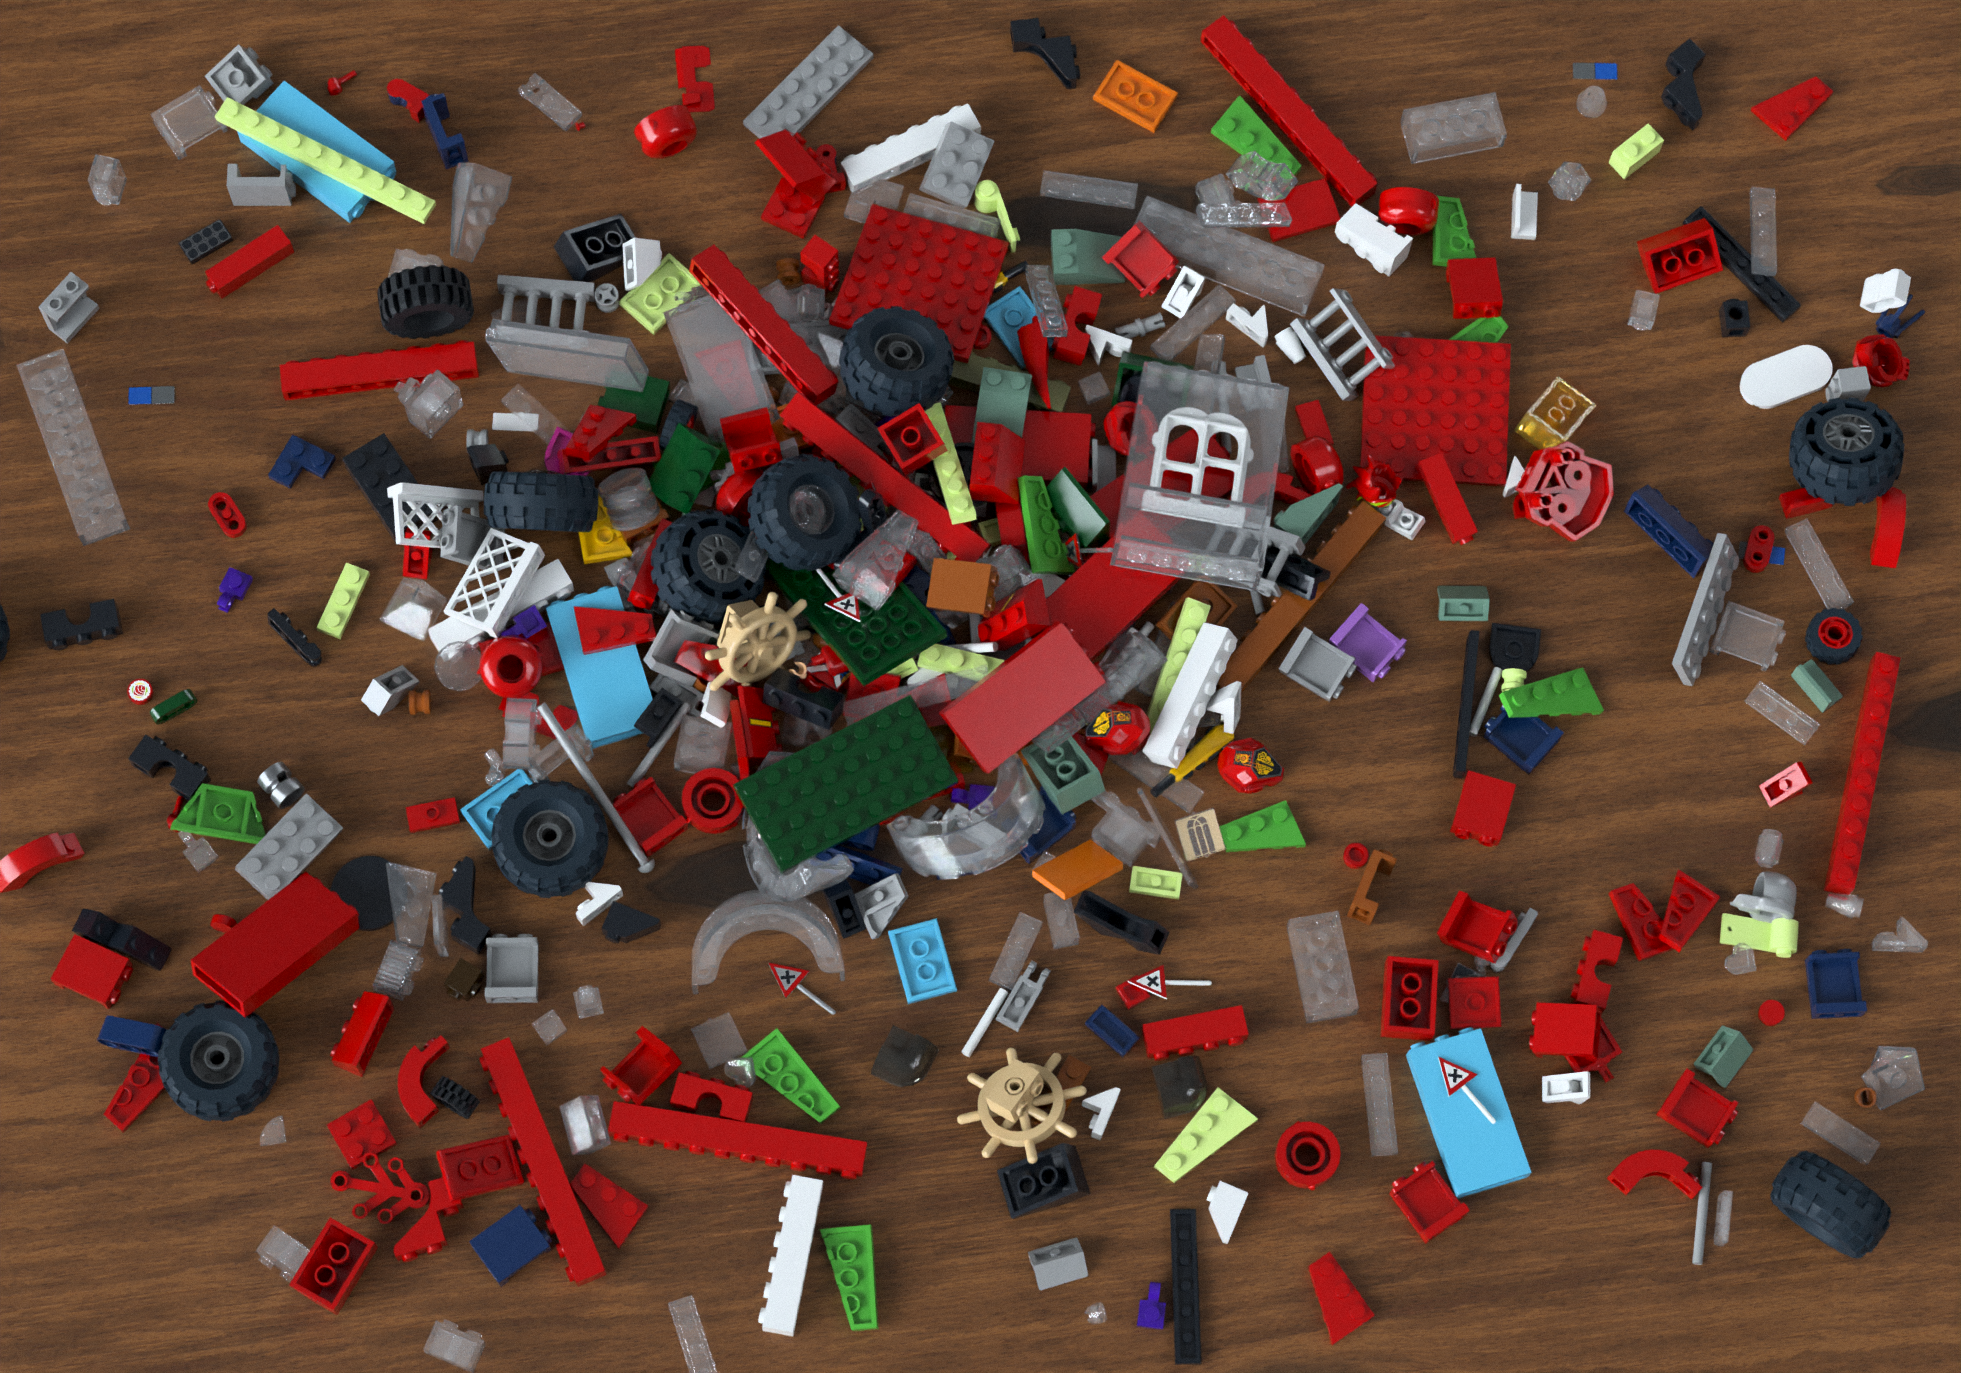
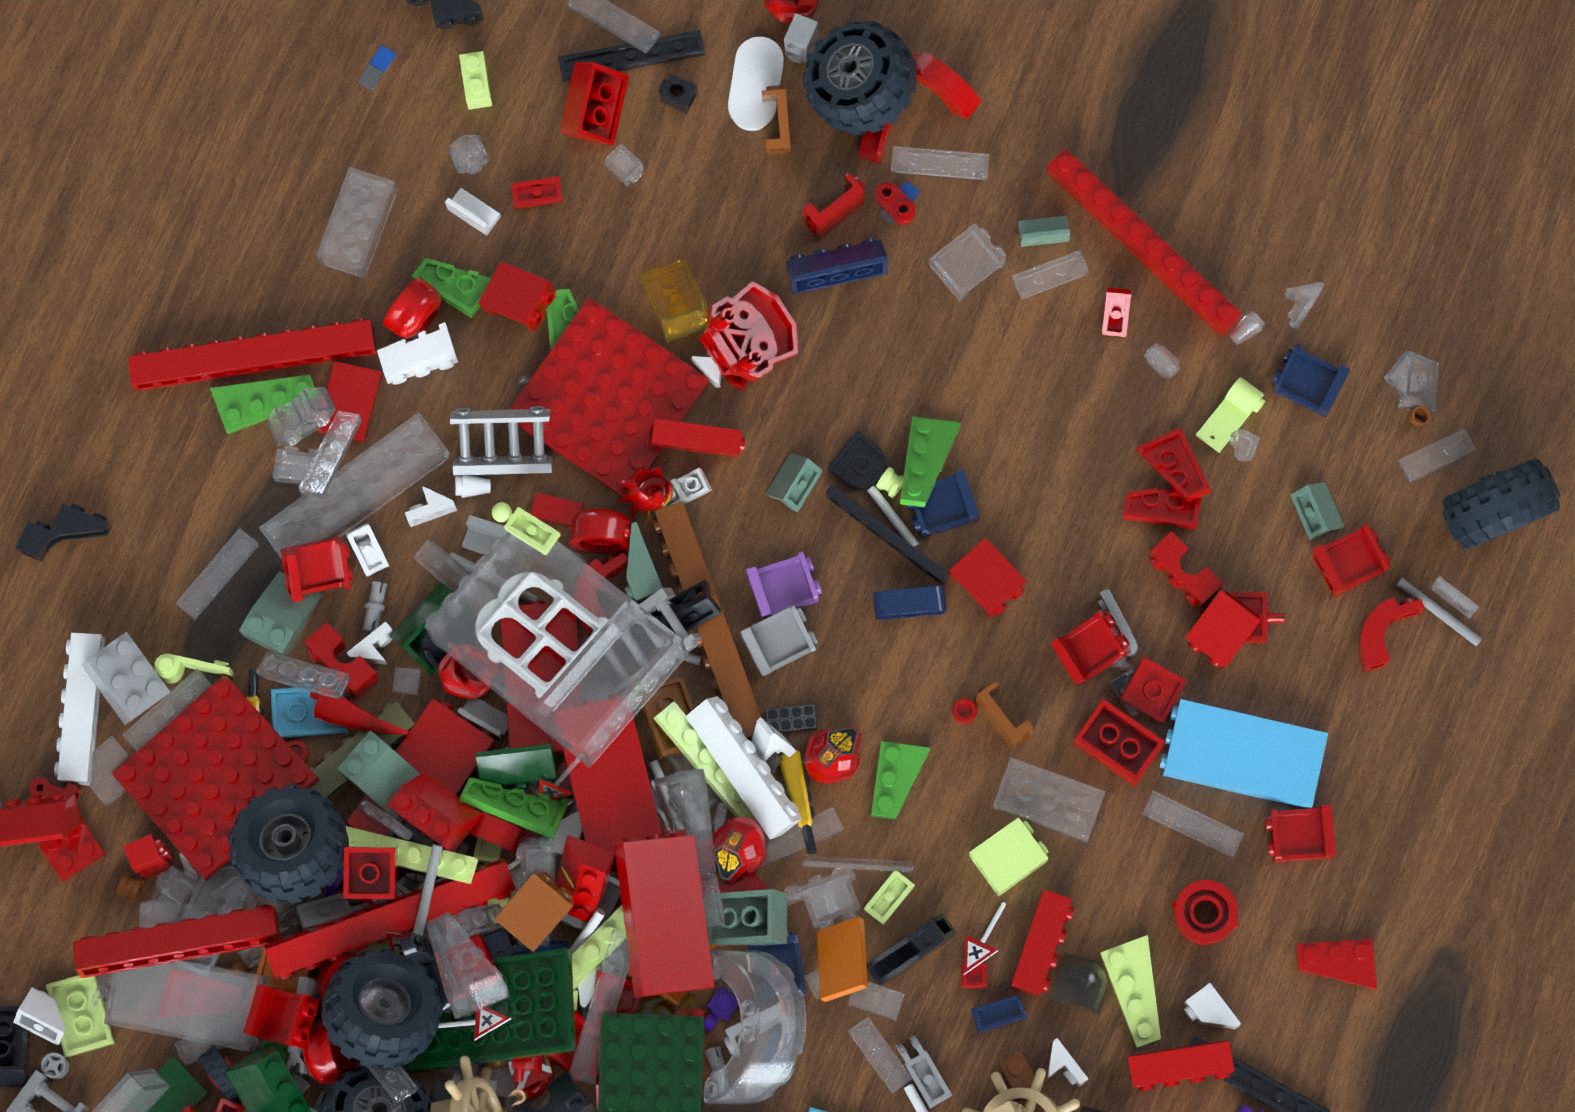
camera: 50 degrees left, 5 degrees up
orange tile [1093,60,1178,133] -> none
clear plate [1150,284,1236,361] -> none
clear piece [1174,808,1226,862] -> none
piece [1438,1057,1496,1124] -> none
white slope [1542,1071,1590,1104] -> none
clear piece [1576,86,1607,118] -> none
light grey plate [1672,533,1739,686] -> none
light grey piece [1730,871,1797,923] -> none
red tile [1758,1000,1785,1026] -> none
black wheel [1805,608,1863,665] -> none
none -> clear tile [359,800,414,840]
none -> light grey bar [413,844,443,936]
none -> yellowish green plate [492,502,561,555]
none -> red plate [511,176,563,209]
none -> clear tile [712,803,728,833]
none -> dark orange panel [761,85,791,155]
none -> black tile [765,704,818,734]
none -> red panel [803,173,865,240]
none -> dark blue beam [873,586,947,620]
none -> yellowish green brick [969,817,1049,897]
none -> red brick [1128,1040,1235,1091]

